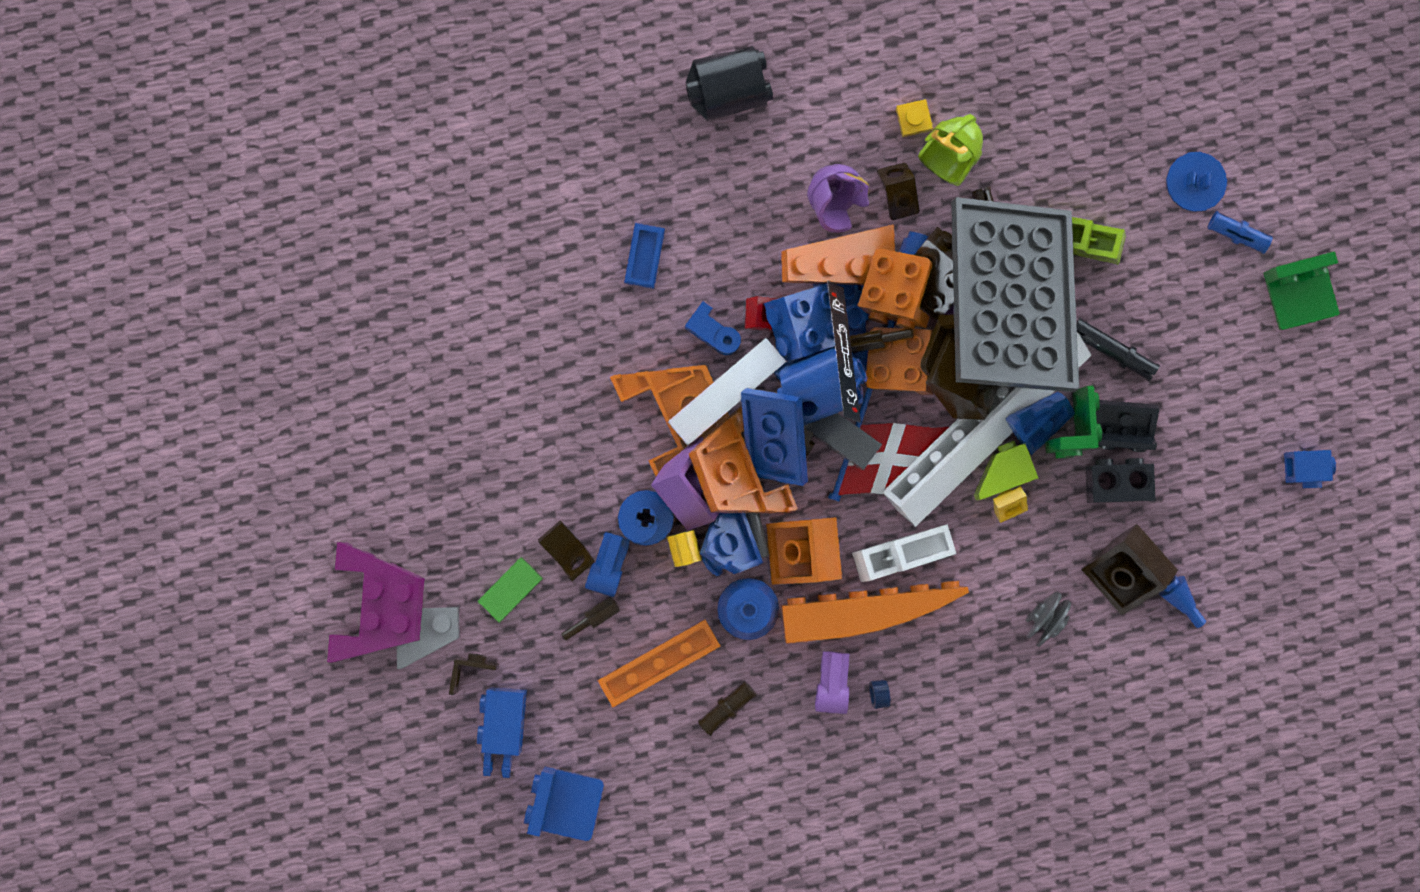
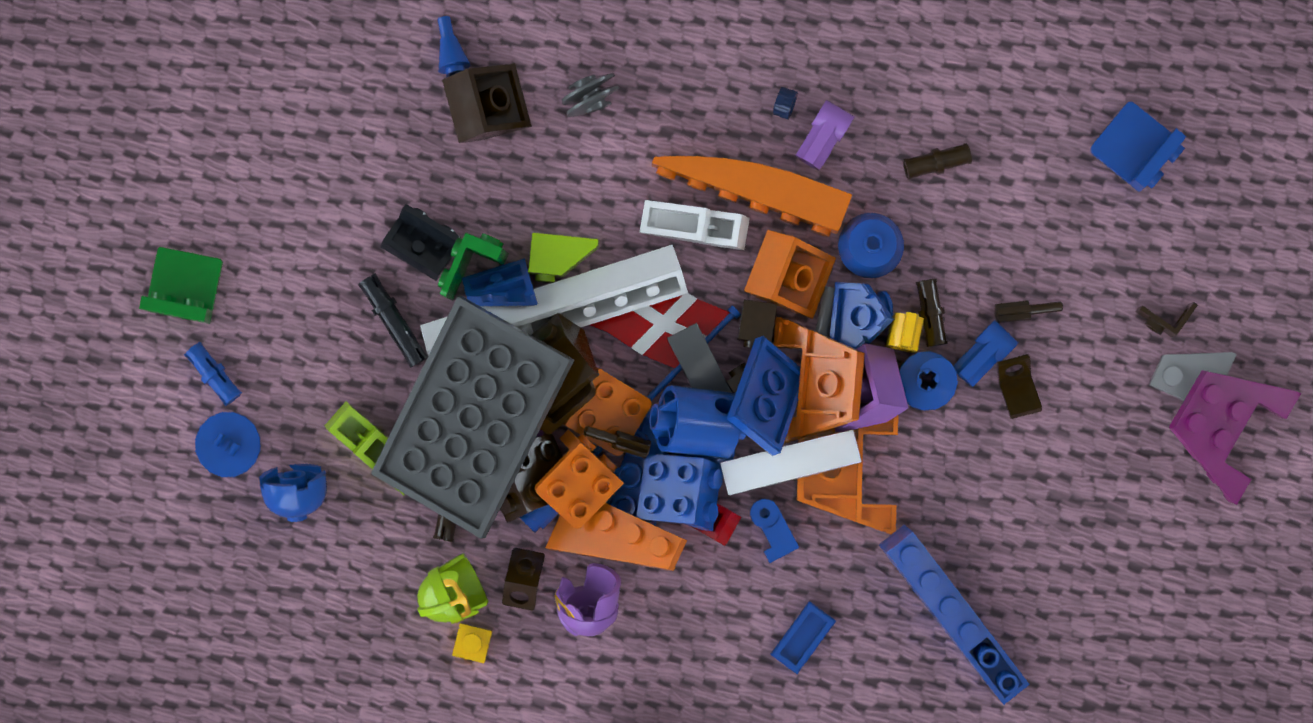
camera: 150 degrees left, 0 degrees up
blue hinge [477,687,527,778] -> none
bright green tile [478,557,544,623] -> none
orange plate [597,619,721,708] -> none
black sticker [827,280,861,423] -> none
yellow plate [993,486,1028,523] -> none
black brick [1085,458,1156,503] -> none
blue brick [1284,450,1336,488] -> none
none -> blue cylinder [259,464,327,522]
none -> dark brown brick [737,299,777,349]
none -> blue slope [879,524,1030,705]
none -> dark brown pin [915,278,948,347]

